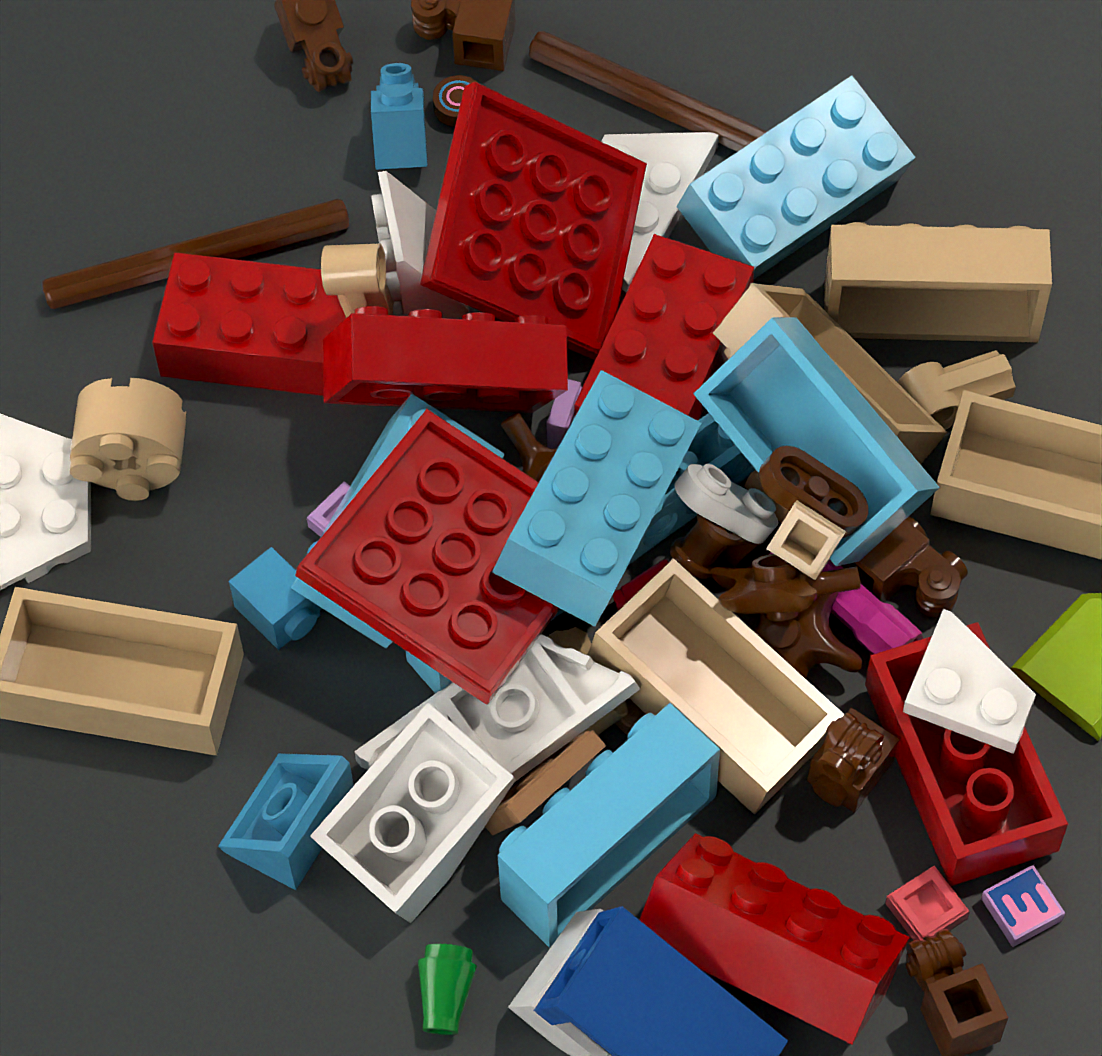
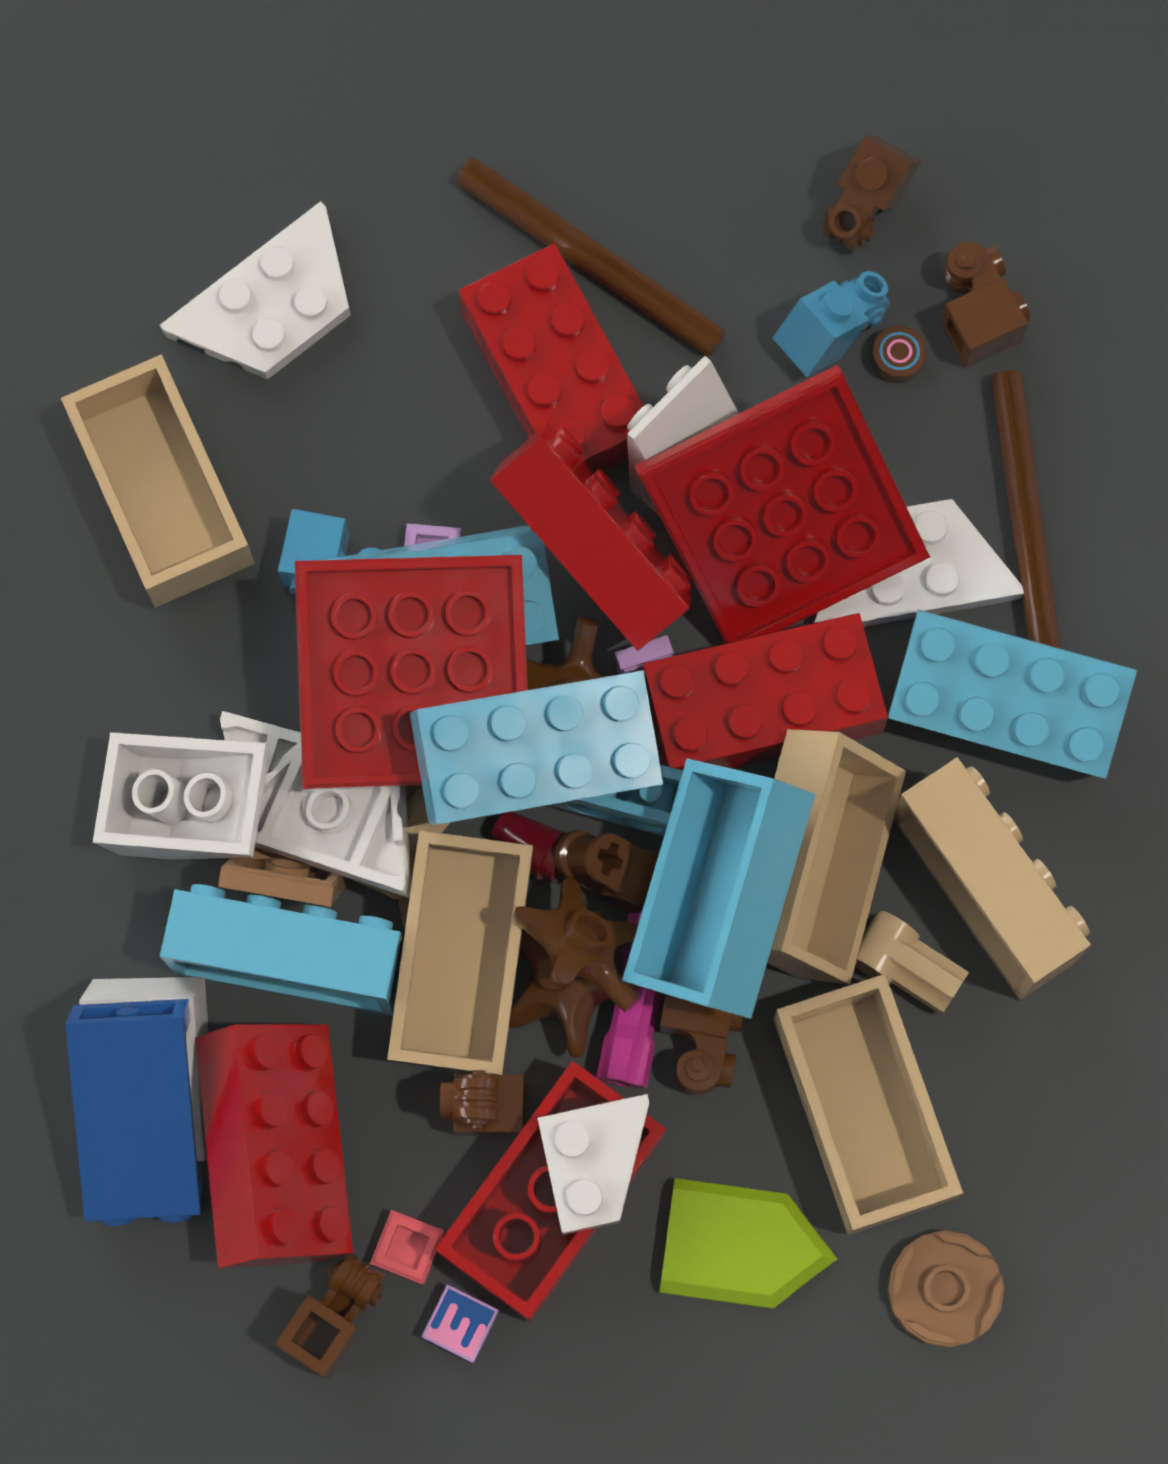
camera: 55 degrees right, 15 degrees up
tan brick [70,378,186,501] -> none
dark azure slope [218,753,354,890] -> none
tan piece [321,243,394,318] -> none
green cone [418,944,477,1035] -> none
white plate [674,464,778,544] -> none
reddish brown plate [759,446,868,538] -> none
tan slope [766,500,846,580] -> none

